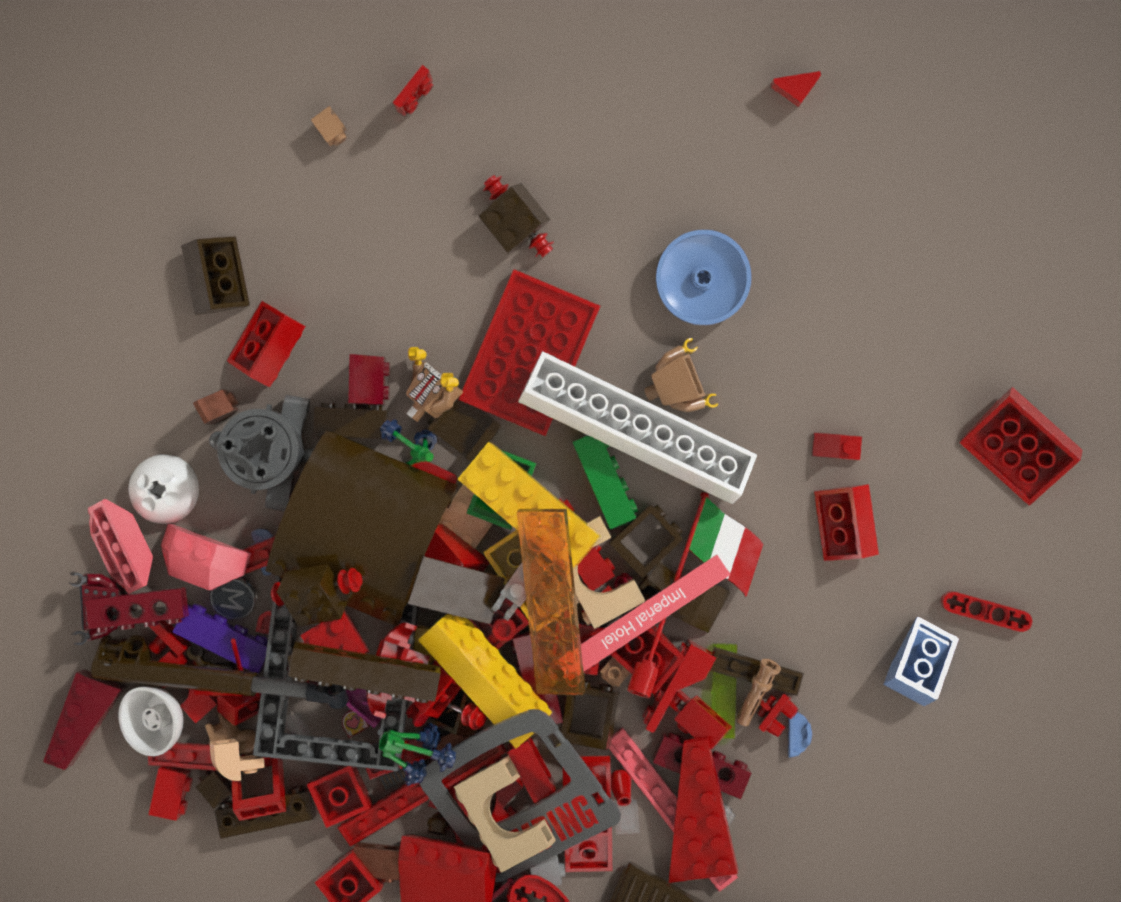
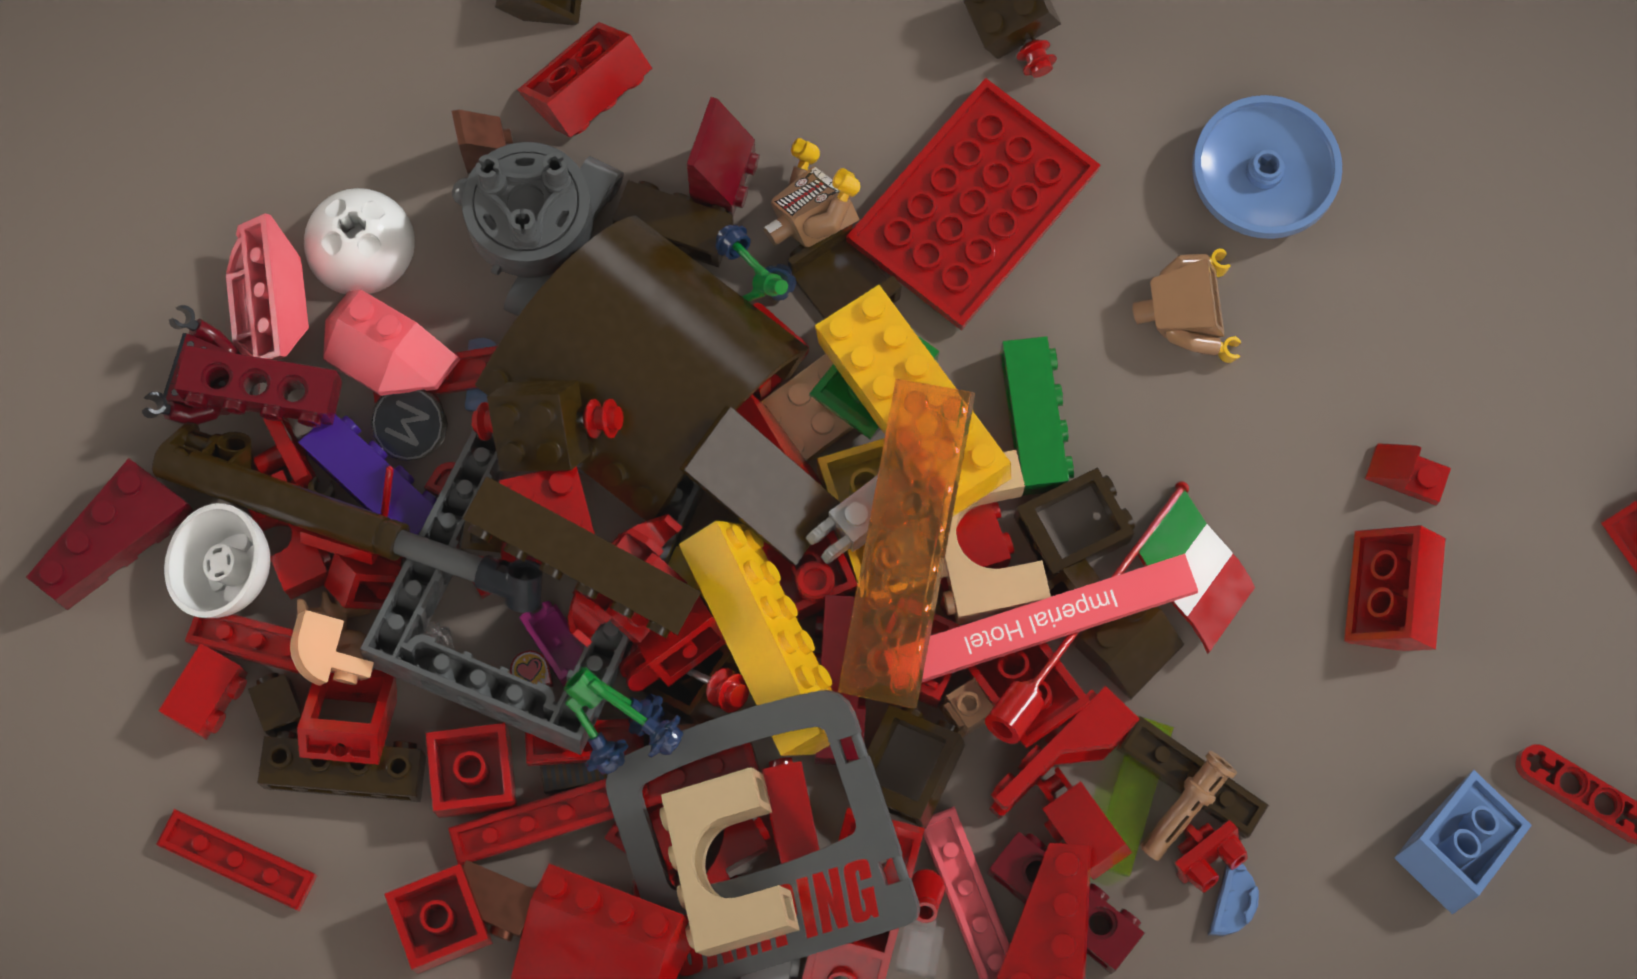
camera: 15 degrees right, 15 degrees down
dark brown plate [426,811,450,835] -> none
white brick [518,351,757,504] -> none
none -> red tile [156,809,318,912]

